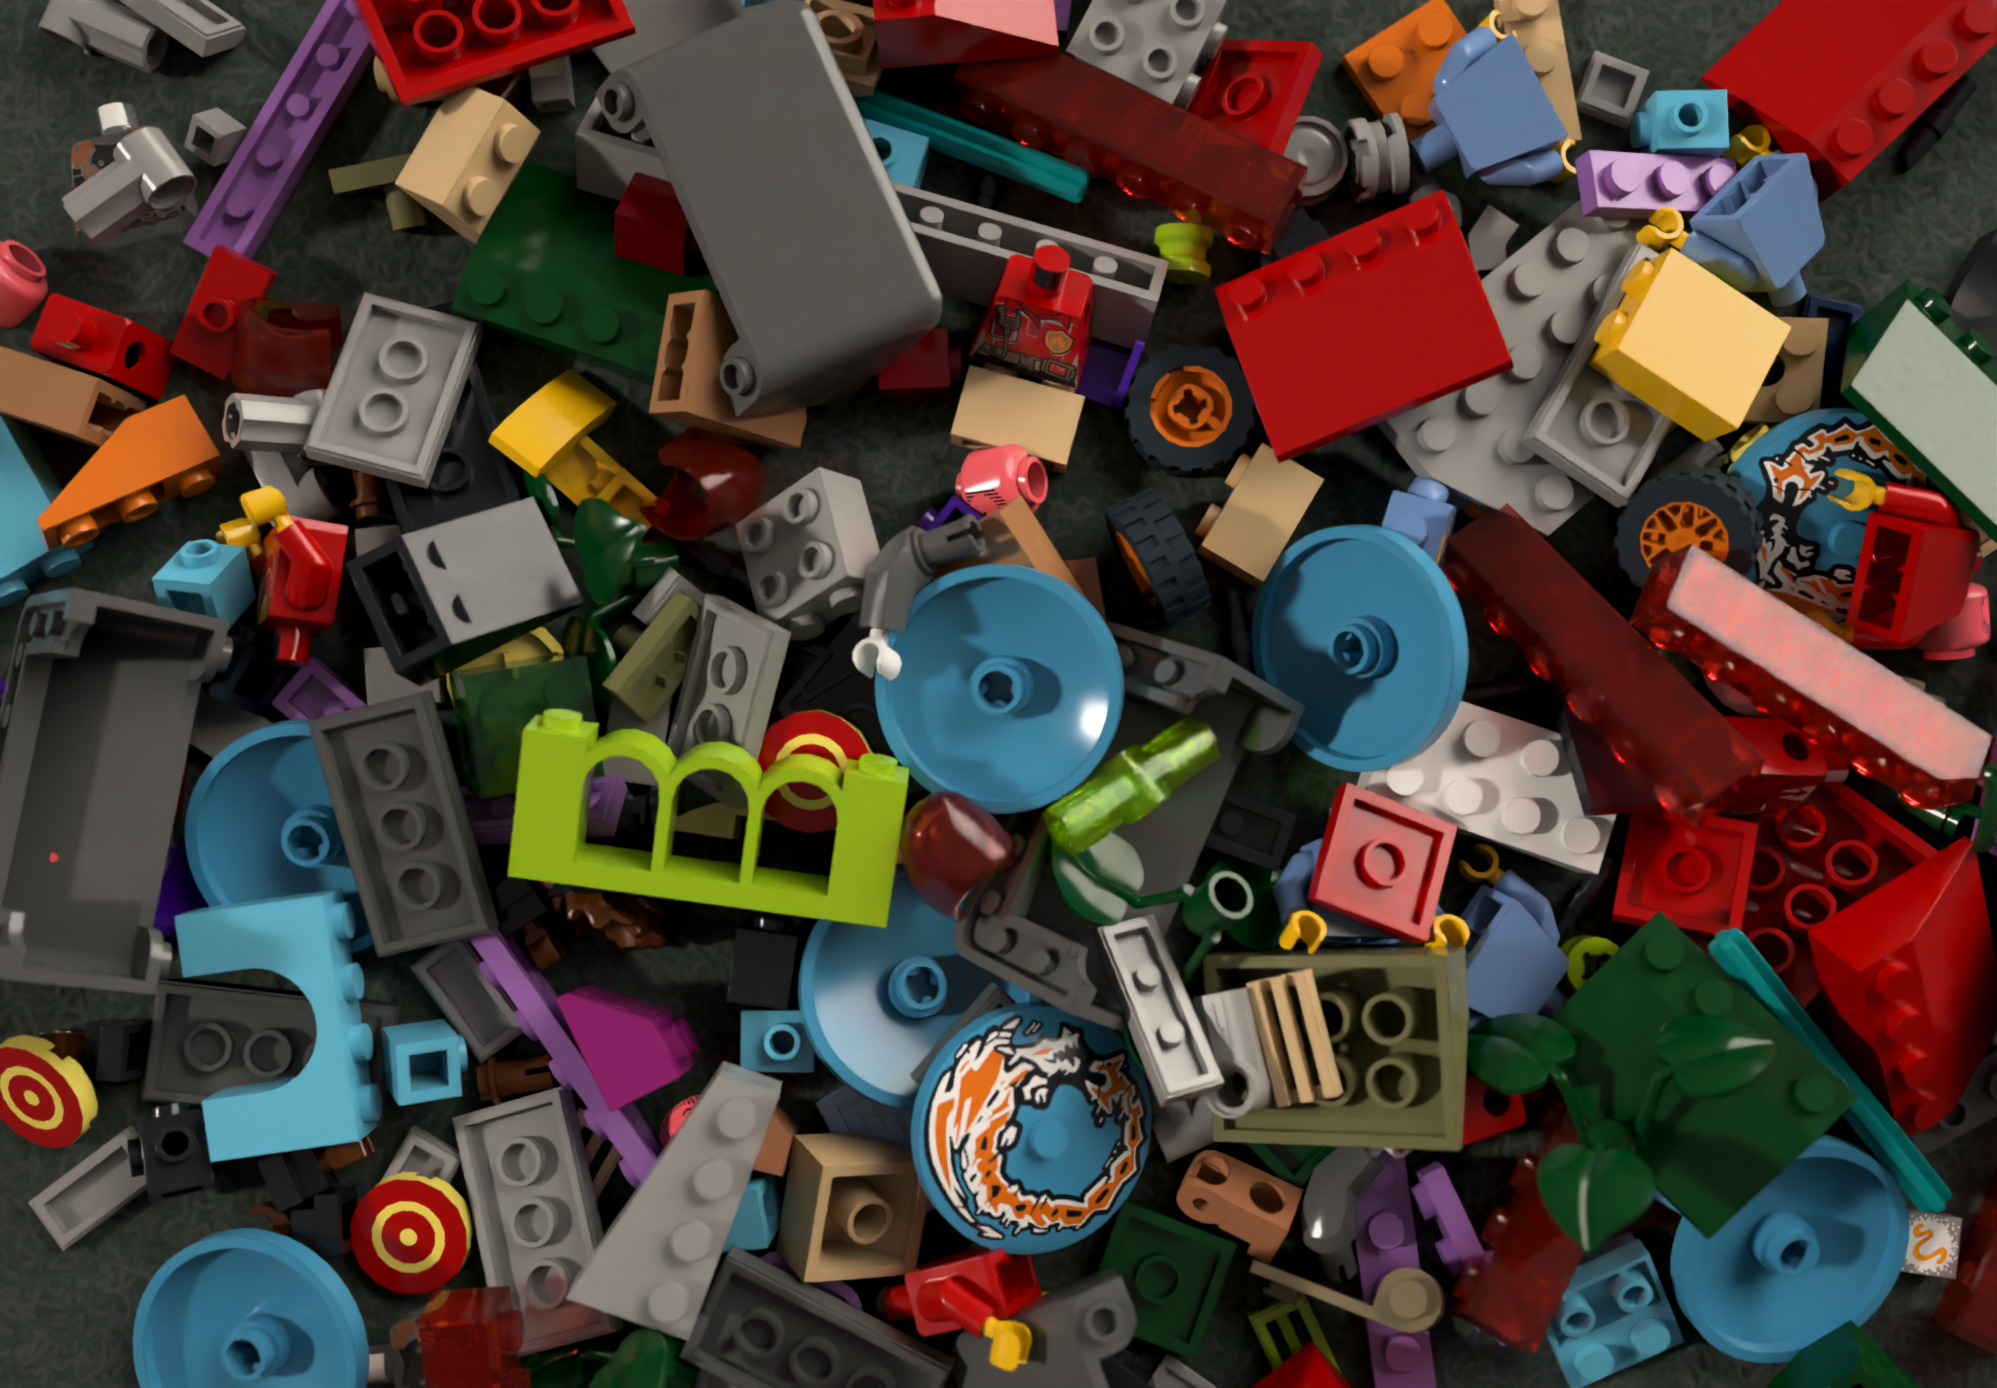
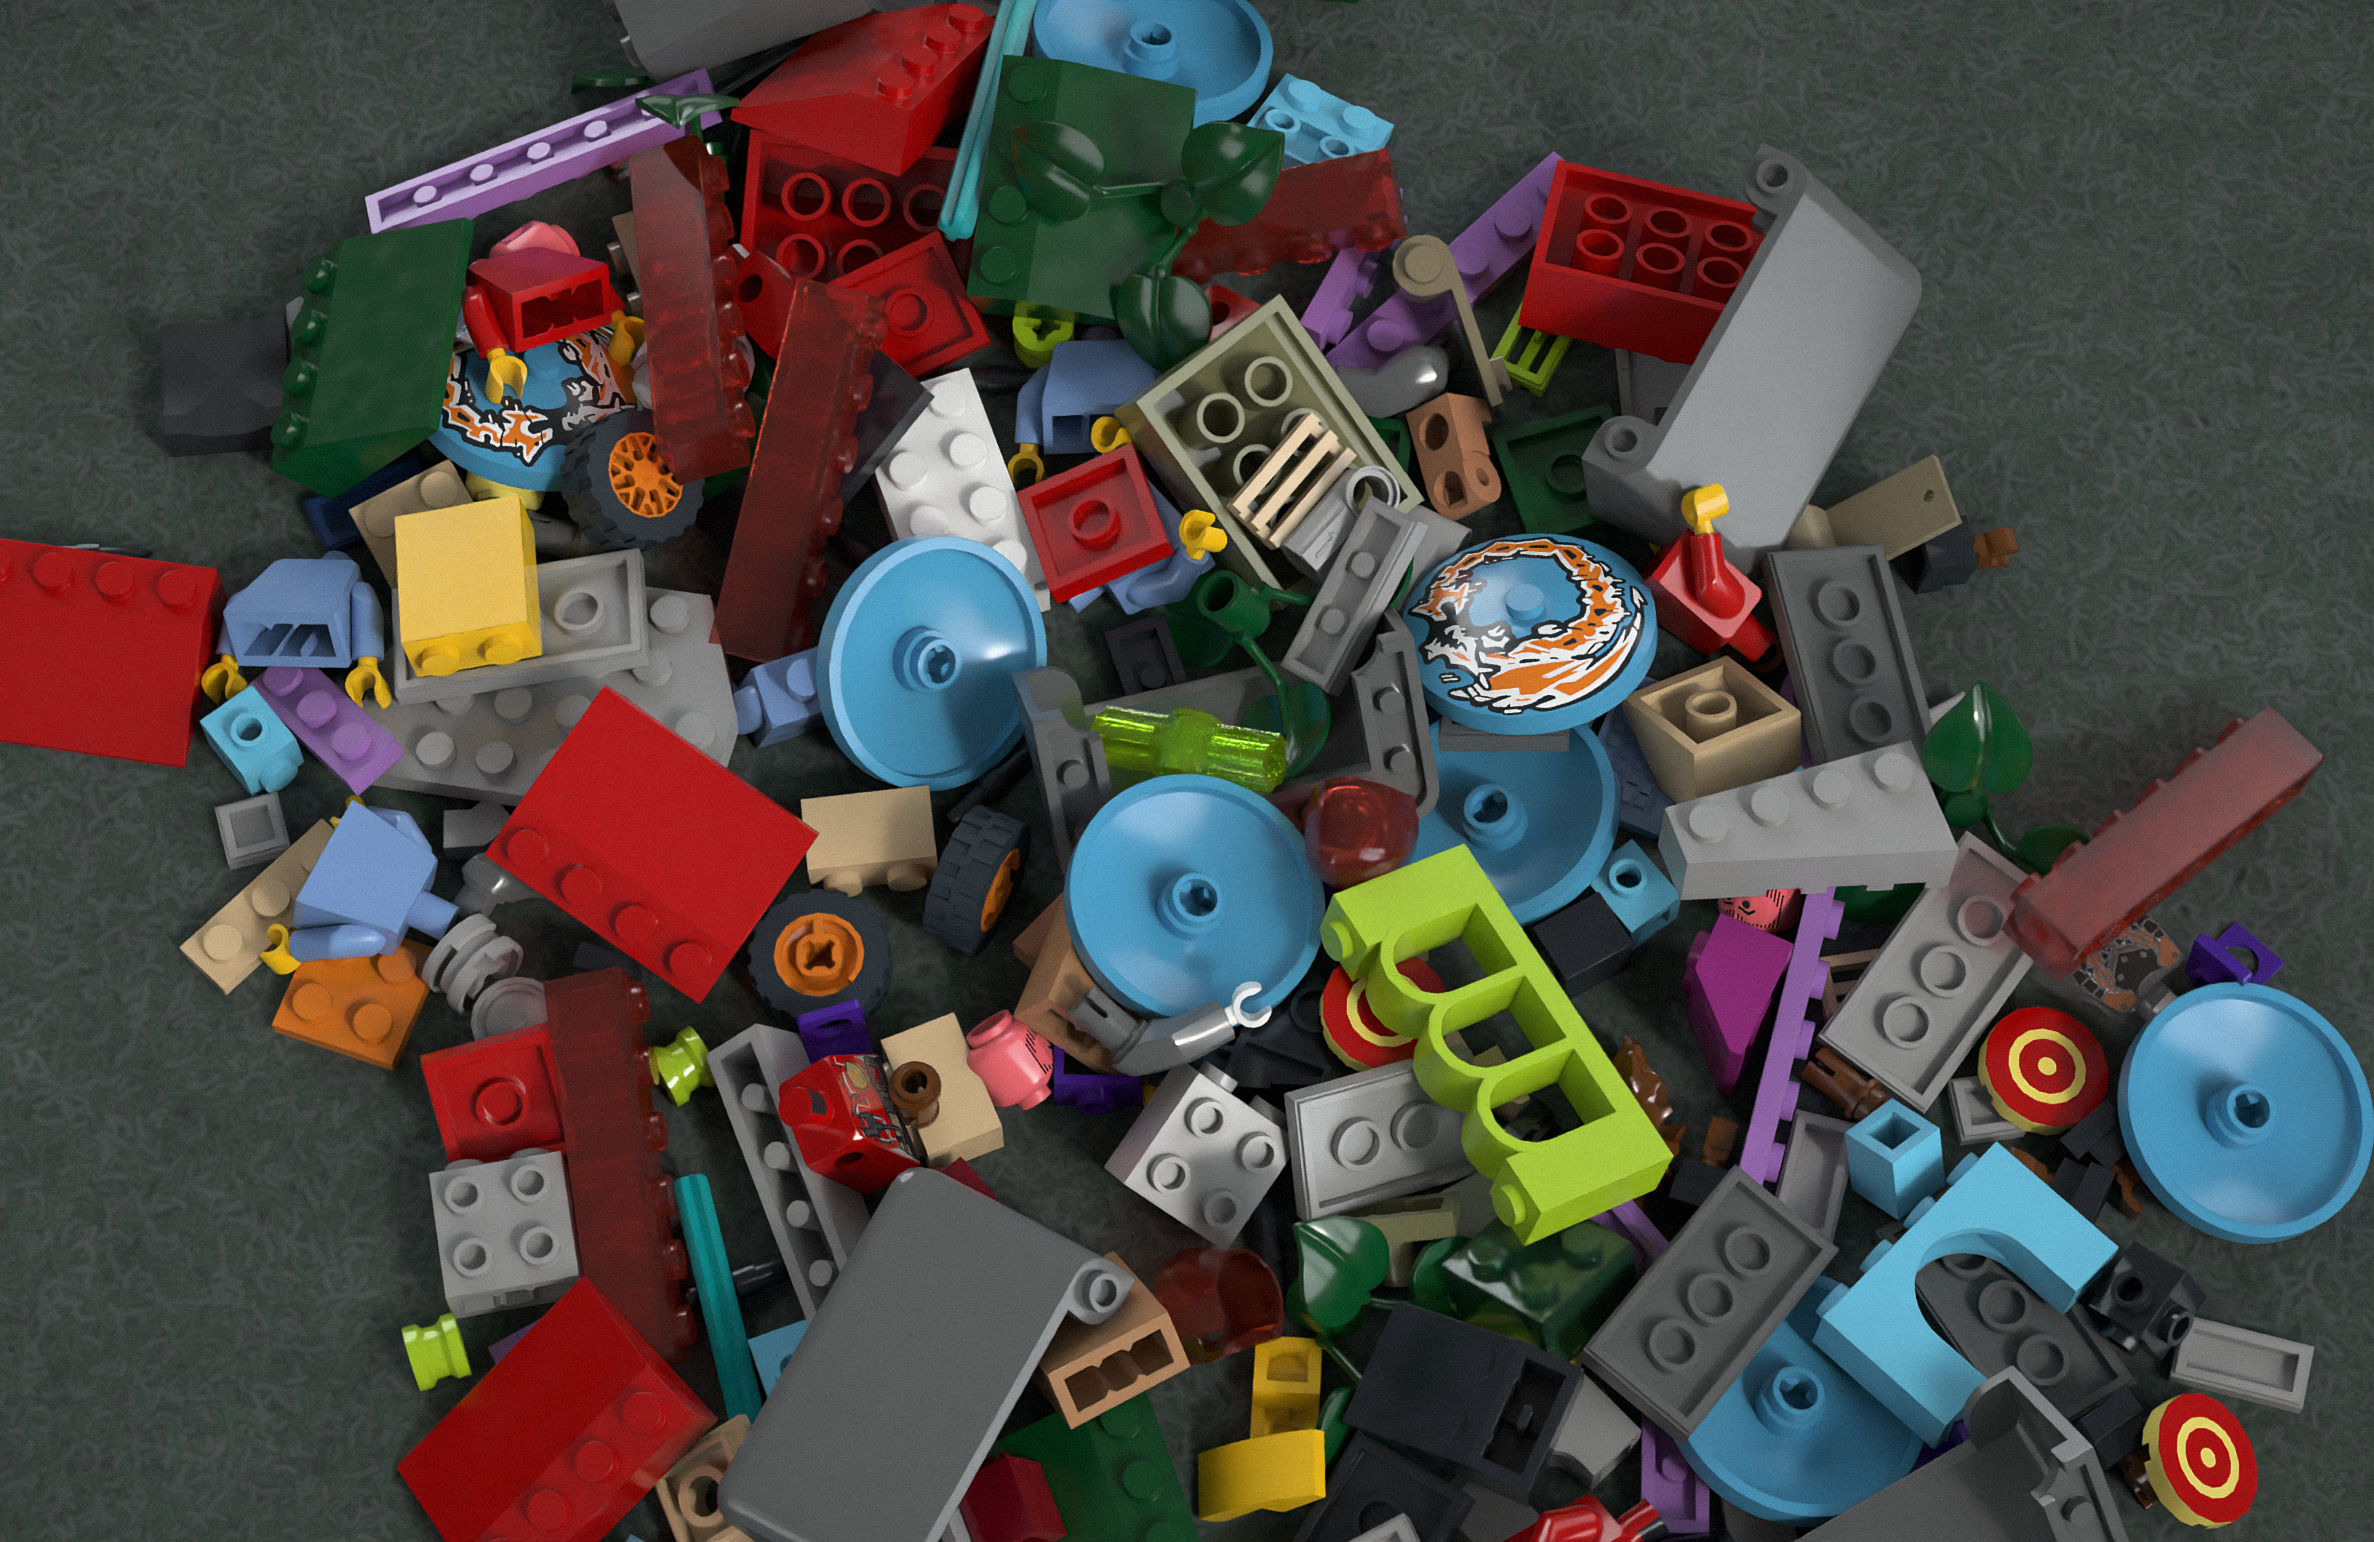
camera: 125 degrees left, 20 degrees down
none -> reddish brown pin [888,1061,942,1129]

